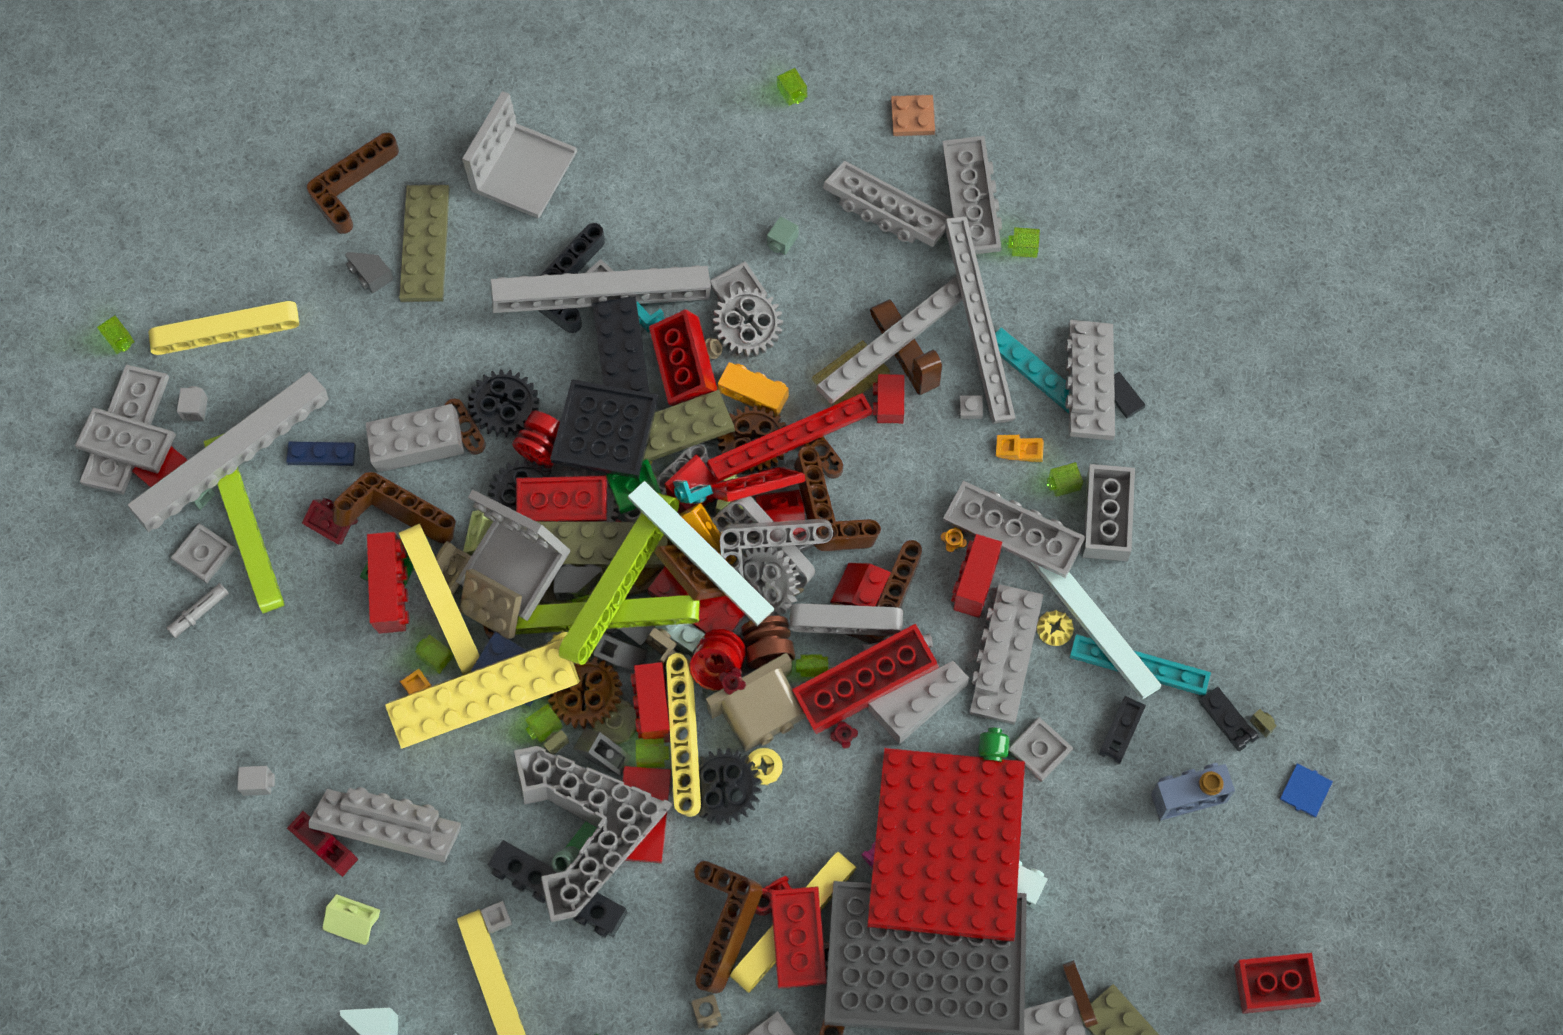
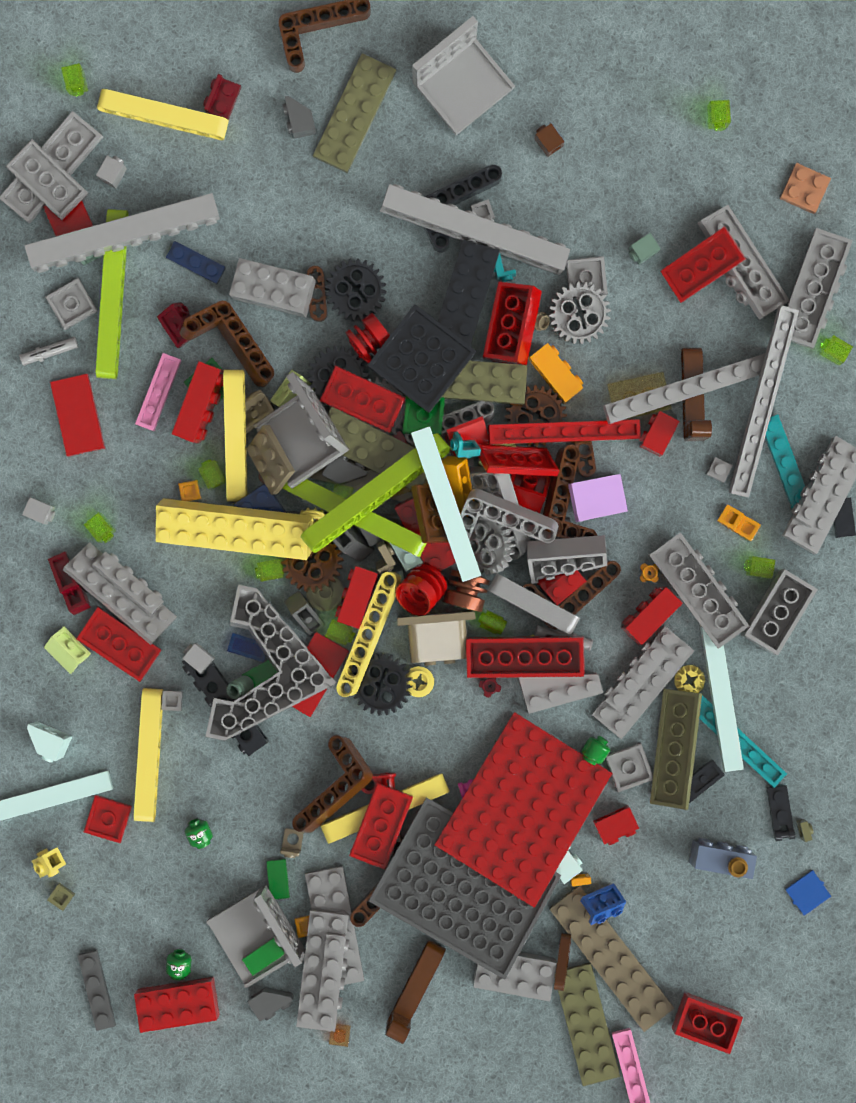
camera: 20 degrees right, 20 degrees up
olive plate [543,730,569,755] -> none
dark red plate [719,668,746,694] -> none
none -> red tile [50,374,105,457]
none -> red plate [76,607,162,682]
none -> clear neon green brick [83,512,116,543]
none -> bright pink plate [135,353,182,431]
none -> light grey brick [182,643,215,673]
none -> dark red bracket [203,74,242,121]
none -> clear blue tile [227,633,266,663]
none -> light grey wedge [527,535,607,584]
none -> reddish brown brick [535,124,565,157]
none -> dark tan plate [549,886,675,1032]
none -> lavender tile [568,474,628,522]
none -> light orange tile [570,873,591,886]
none -> blue bracket [581,883,626,925]
none -> red brick [593,805,639,845]
none -> olive plate [650,689,702,810]
none -> red plate [660,227,746,303]

